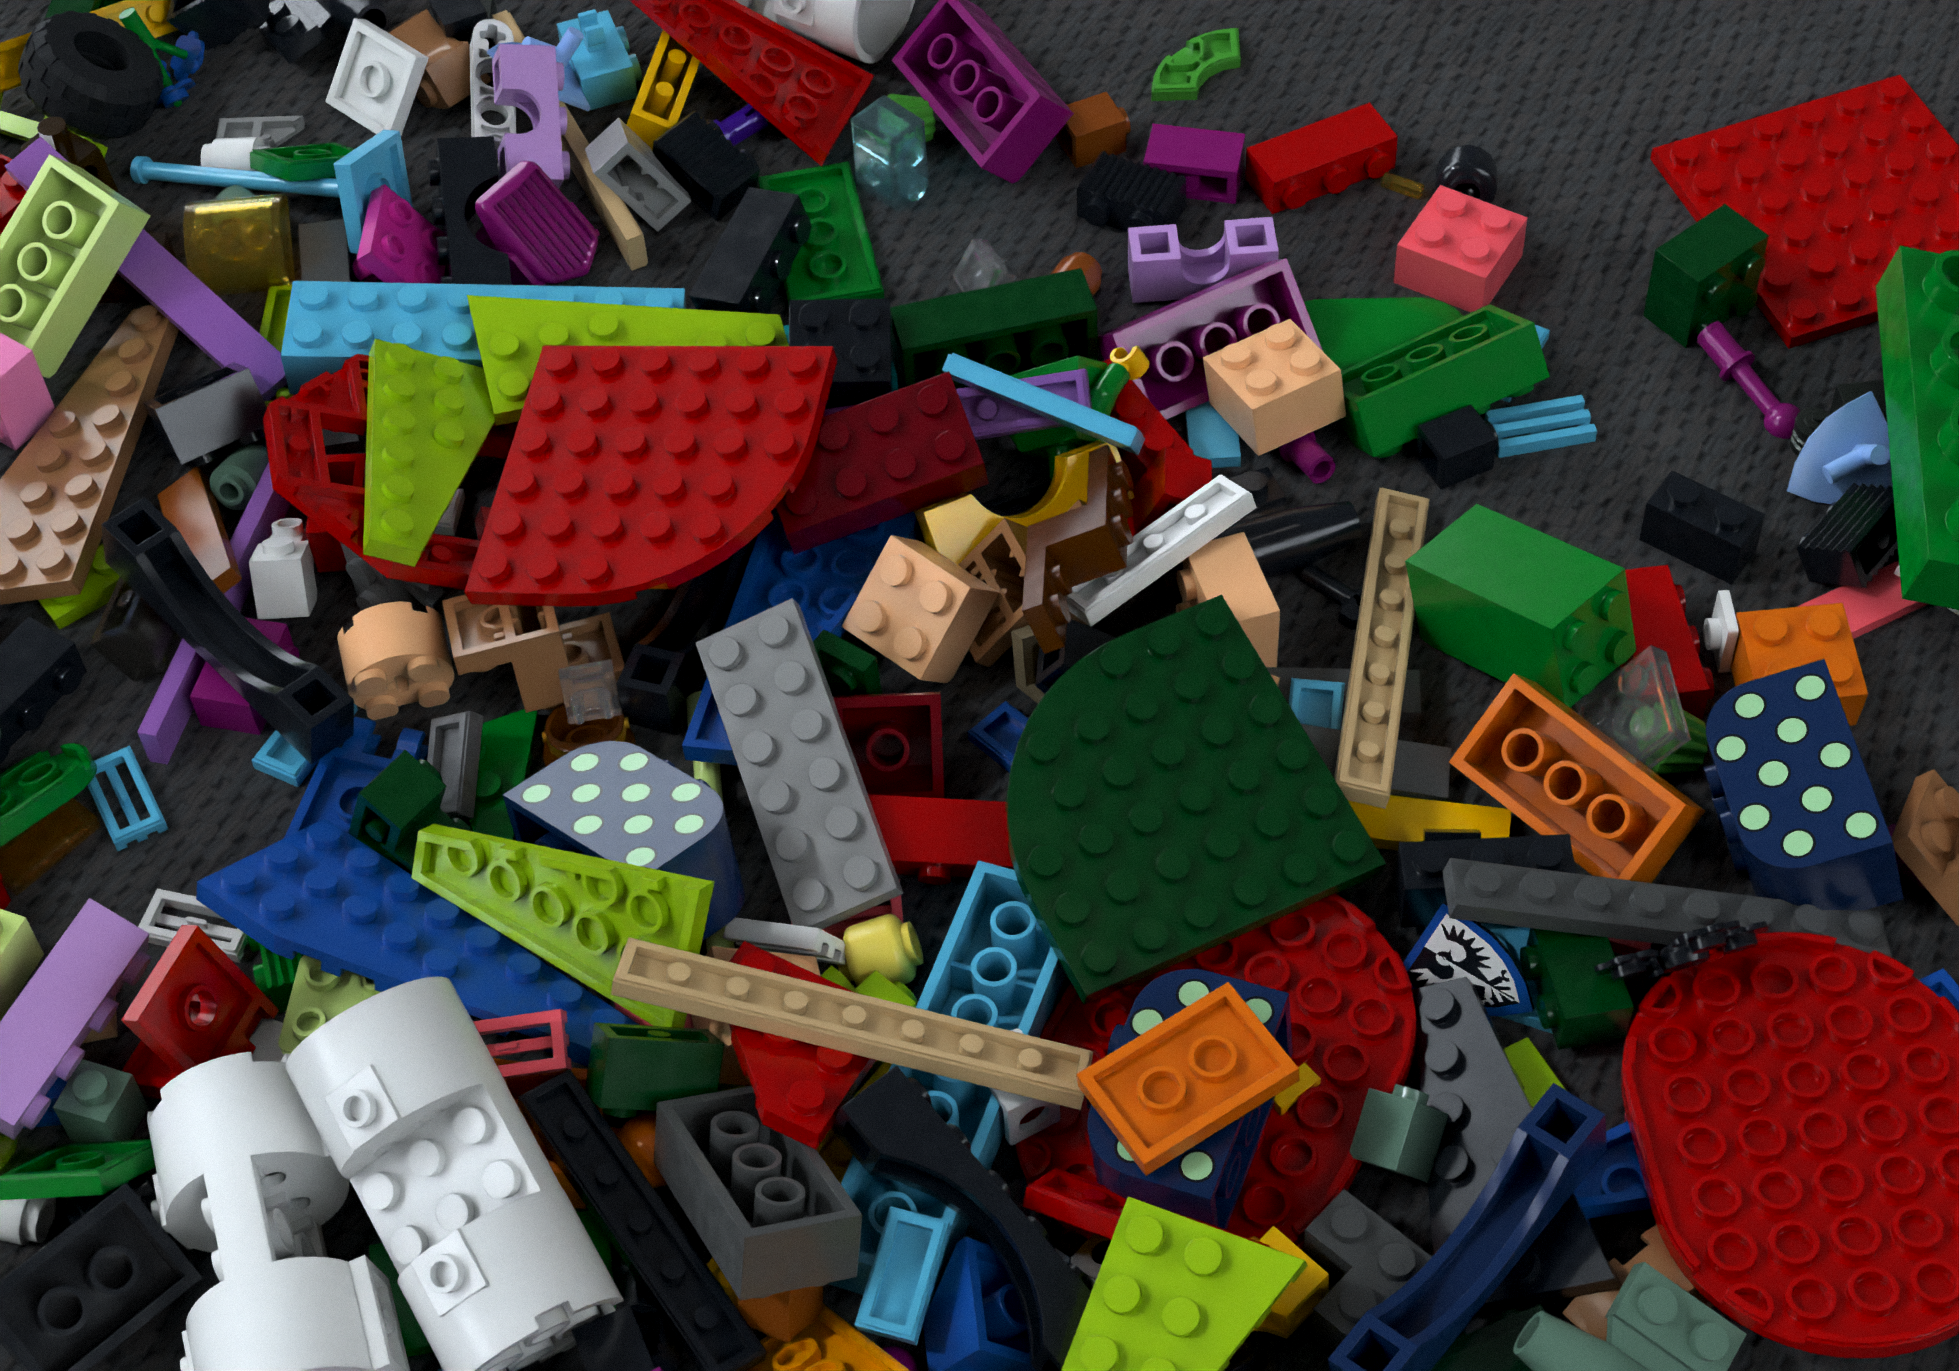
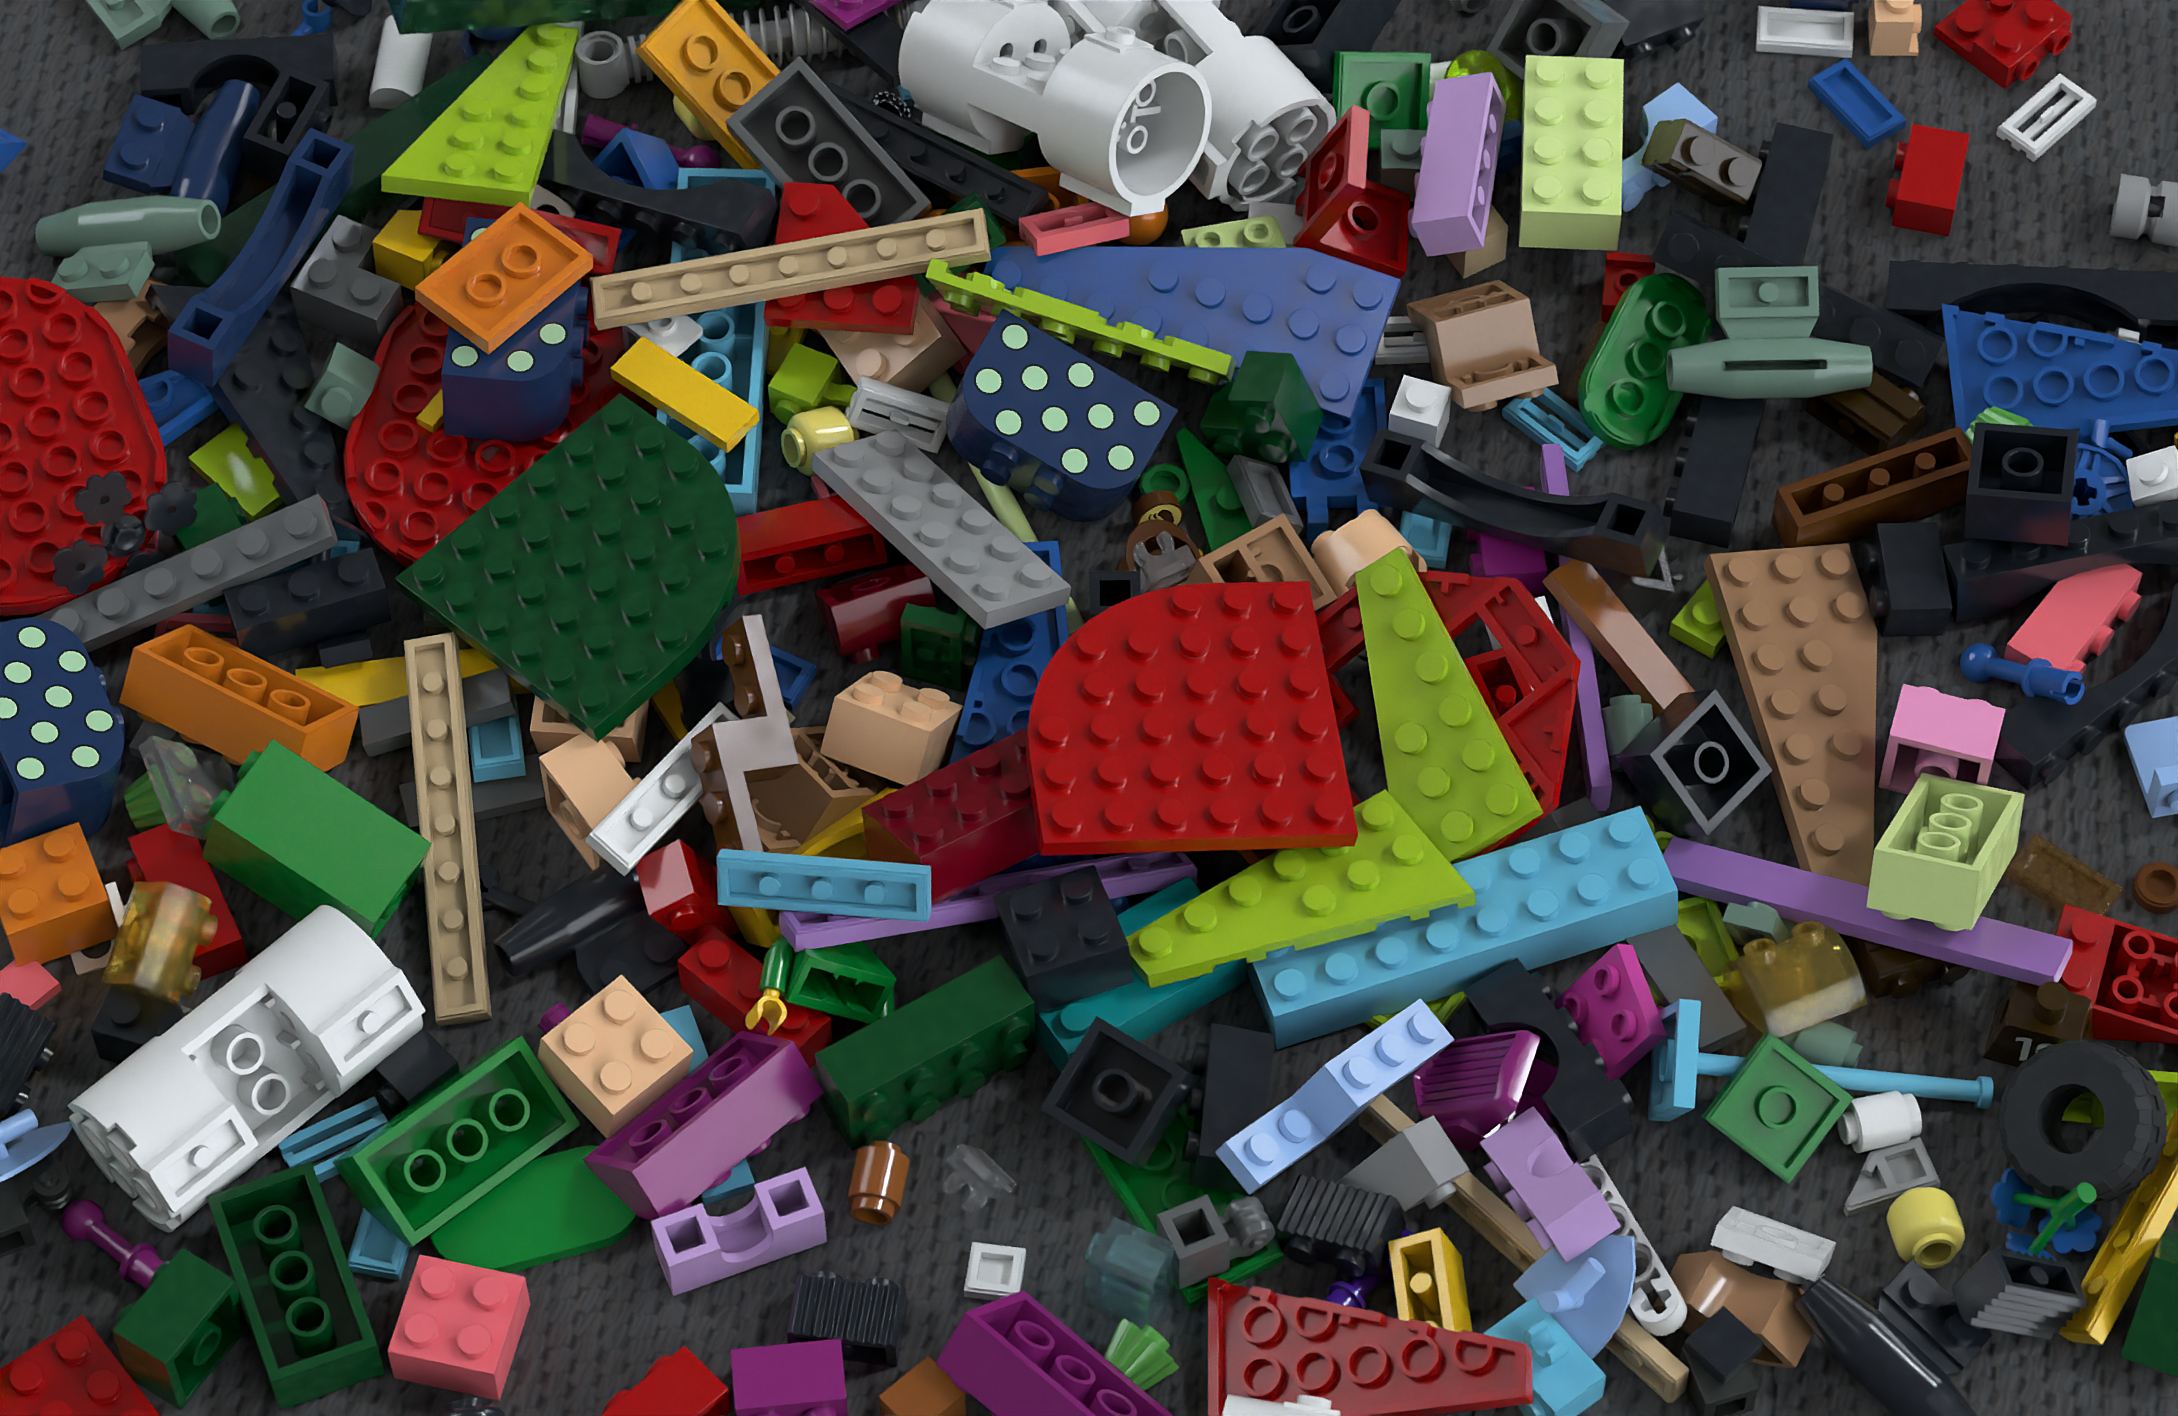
camera: 160 degrees right, 5 degrees up
medium azure tile [854,1206,952,1346] -> none
none -> white cylinder [68,905,426,1232]
none -> clear yellow brick [101,882,218,1004]
none -> dark green brick [207,1162,385,1411]
none -> yellow tile [610,336,760,453]
none -> white tile [964,1242,1026,1301]
none -> black brick [1040,1016,1198,1171]
none -> dark grey brick [1157,1195,1276,1289]
none -> light blue bracket [1215,998,1454,1195]
none -> white brick [1388,375,1452,448]
none -> medium nougat bracket [1406,280,1559,412]
none -> sand green bracket [1722,902,1799,957]
none -> light yellow head [1887,1187,1965,1269]

